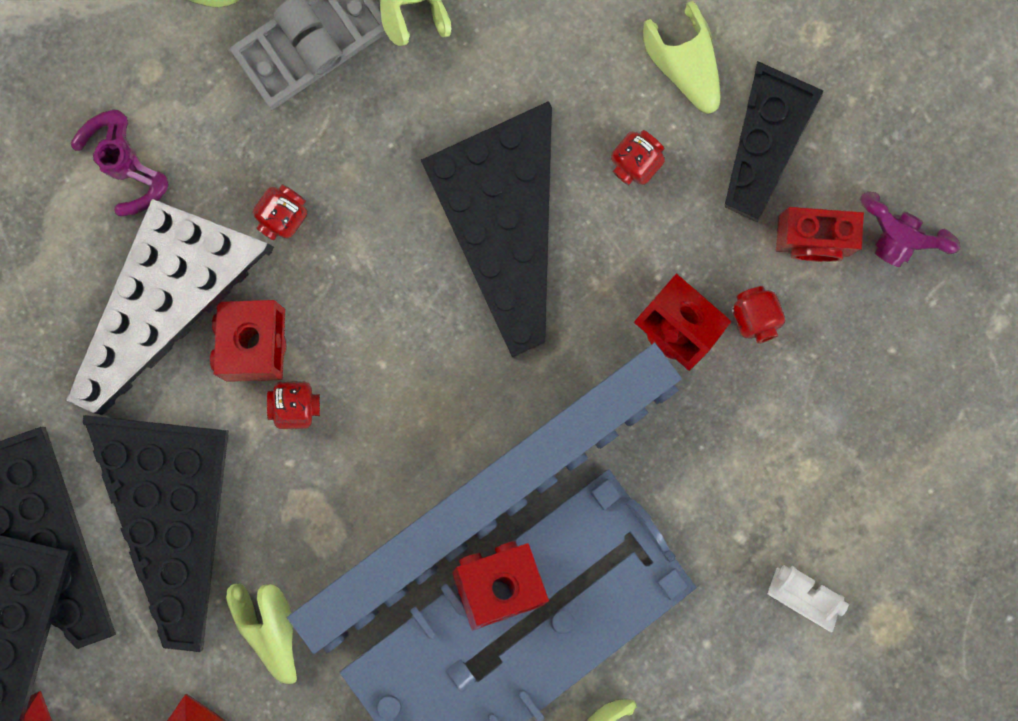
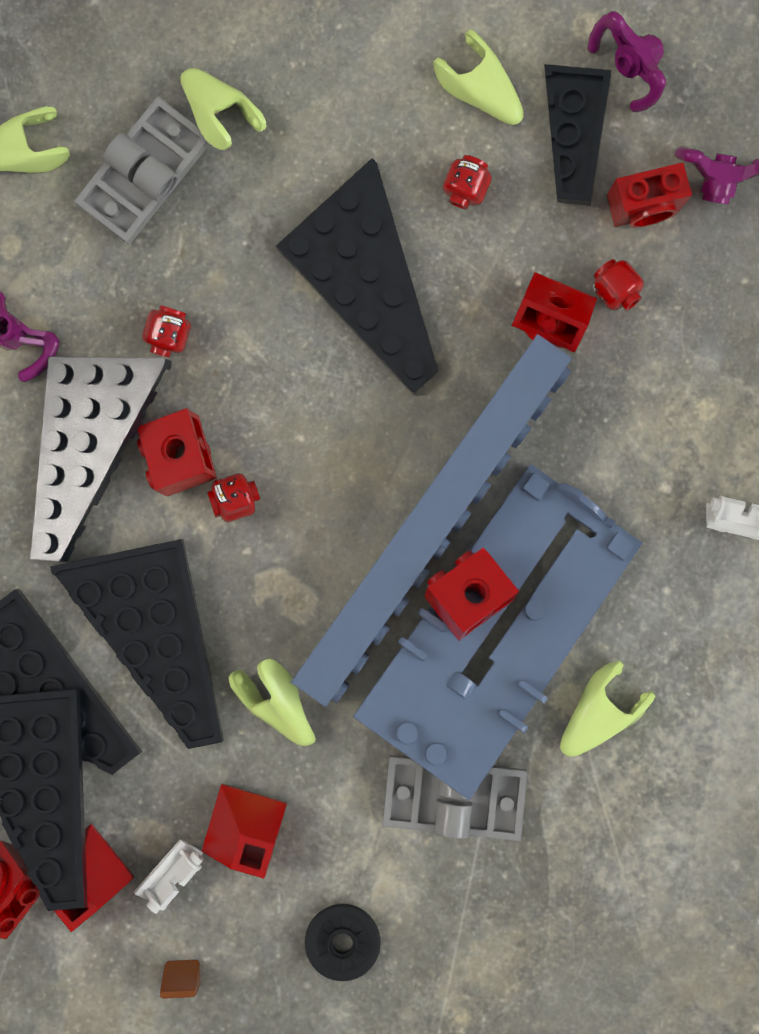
camera: 15 degrees left, 0 degrees up
none -> magenta piece [587,11,666,112]

